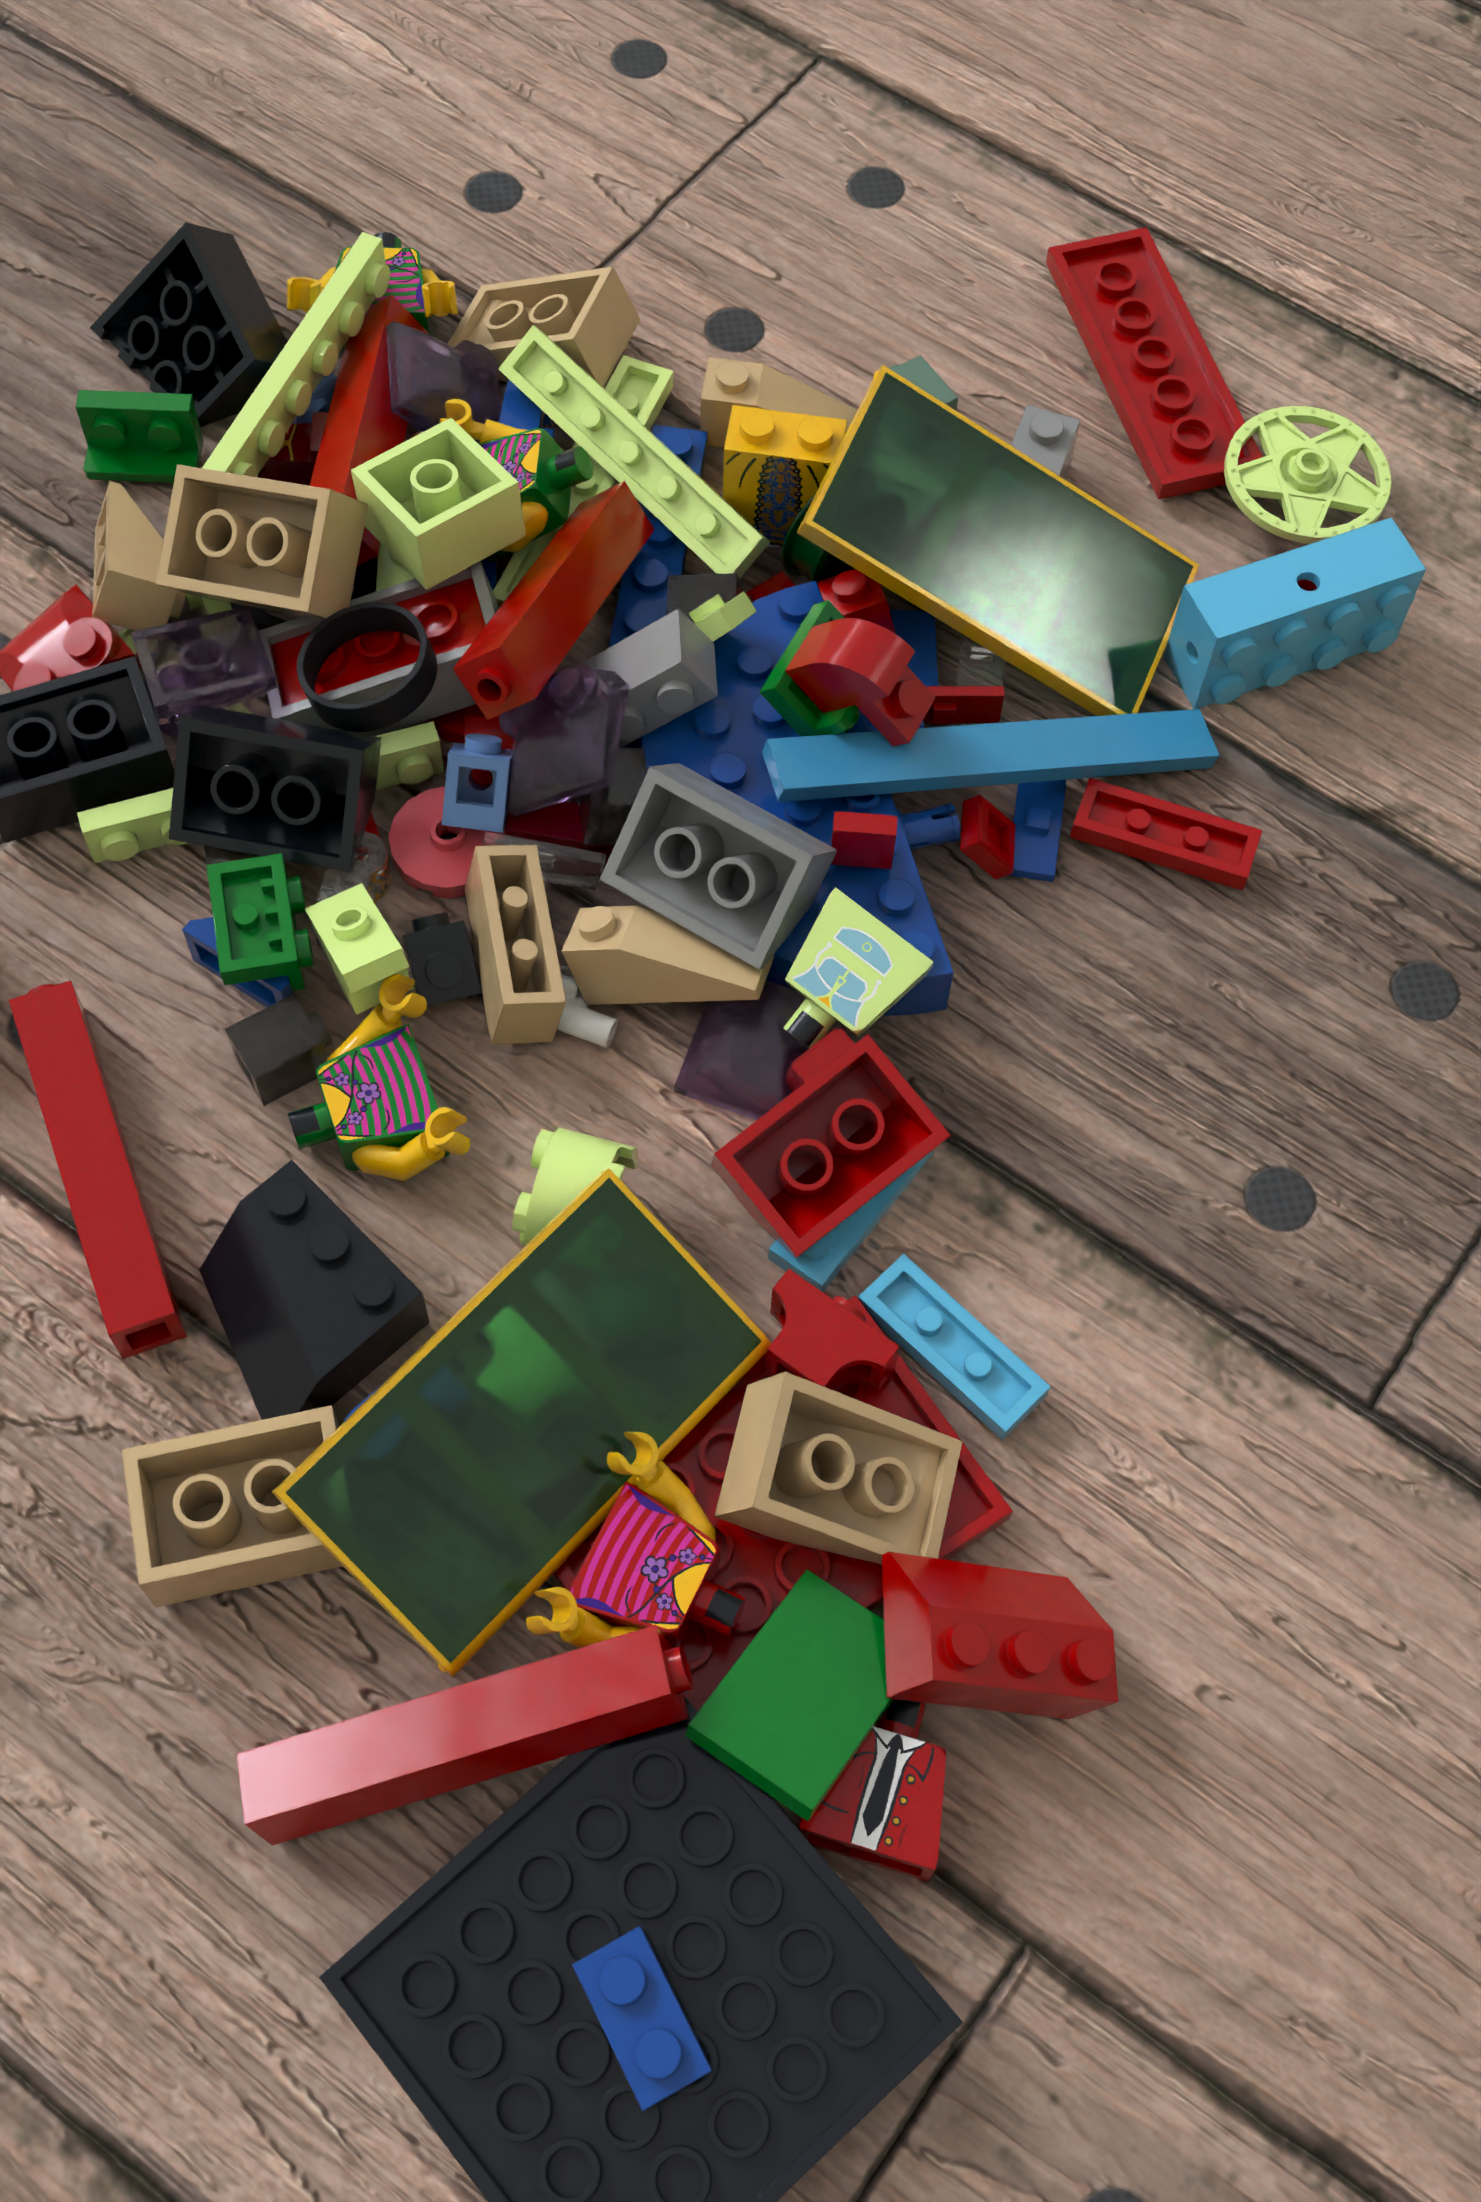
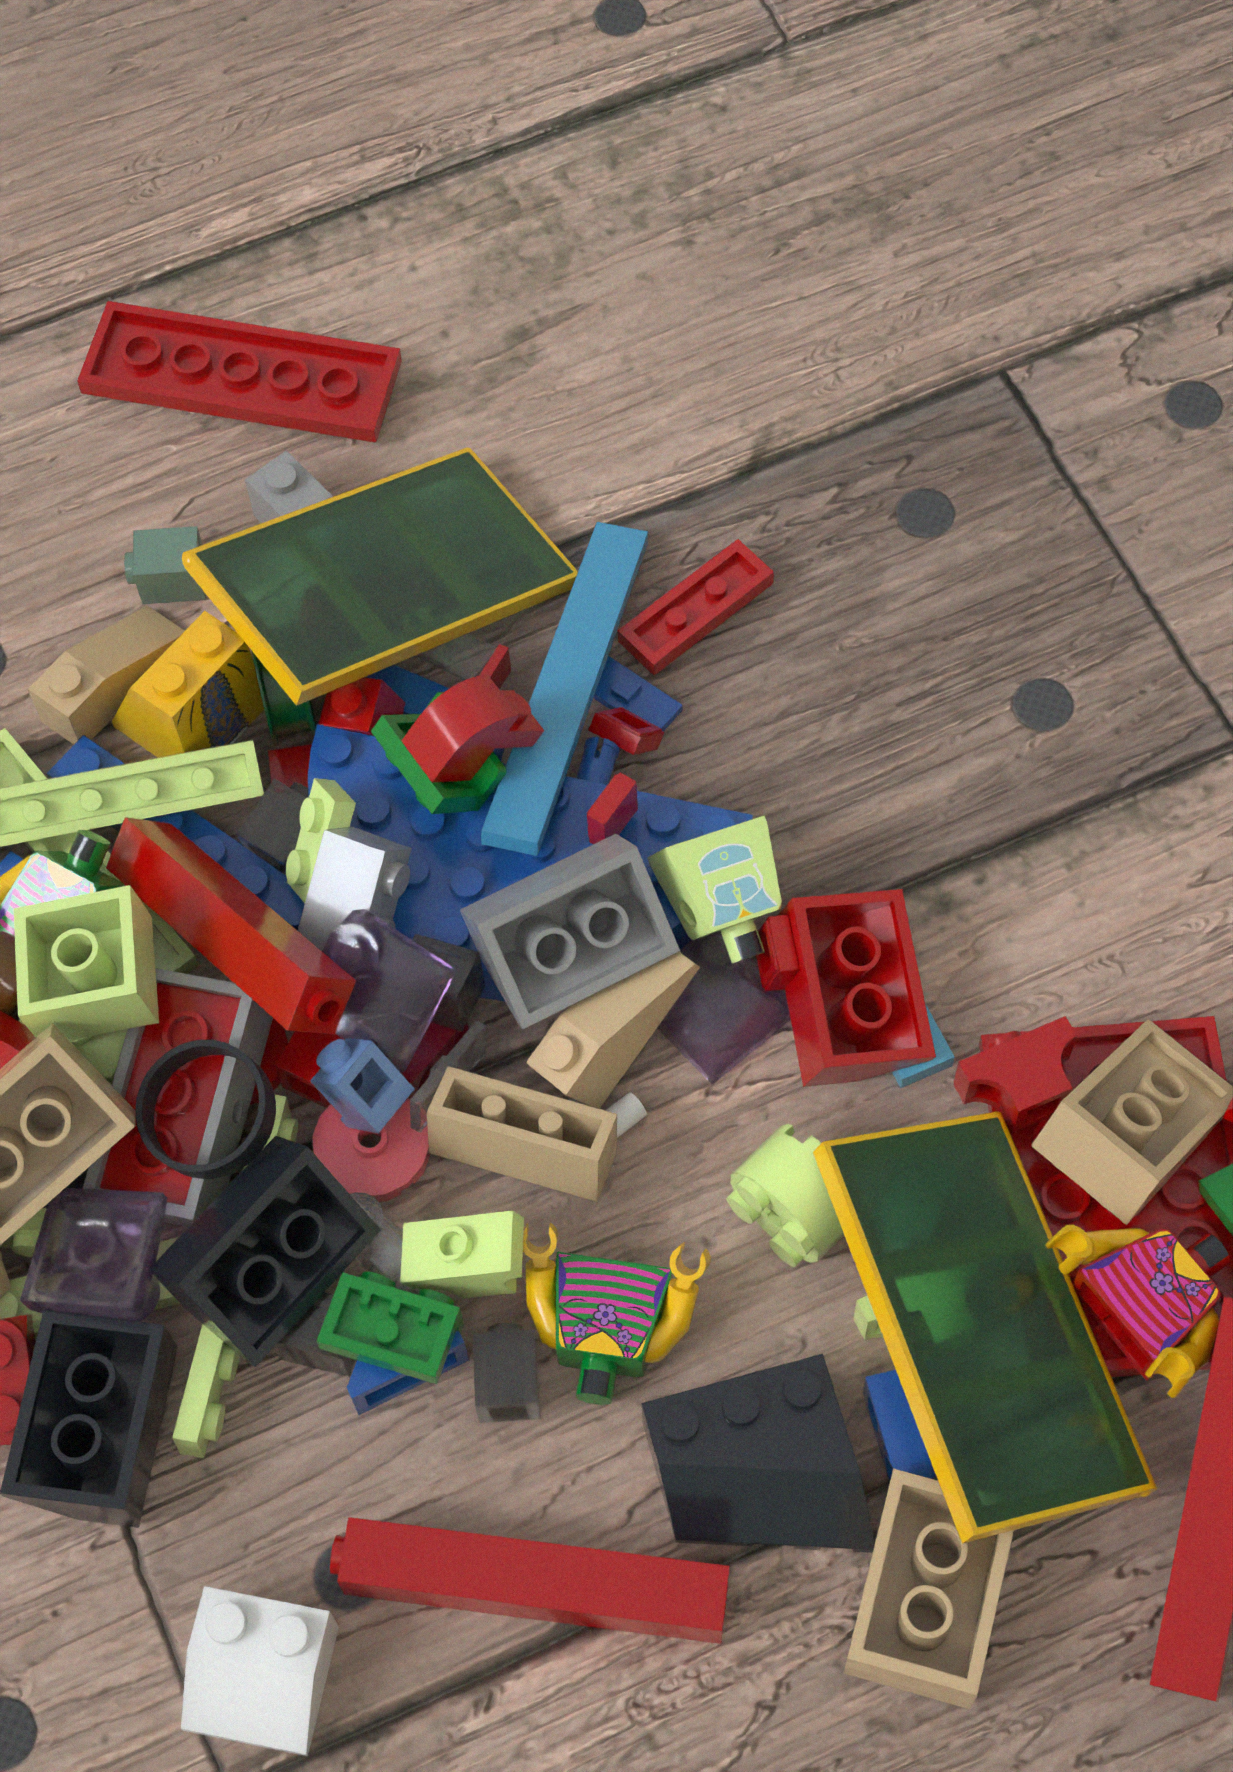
camera: 55 degrees left, 0 degrees up
black bracket [401,912,482,1006] -> none
medium azure plate [858,1253,1051,1441] -> none
medium azure brick [1163,517,1426,709] -> none
yellowish green wheel [1224,406,1391,544] -> none

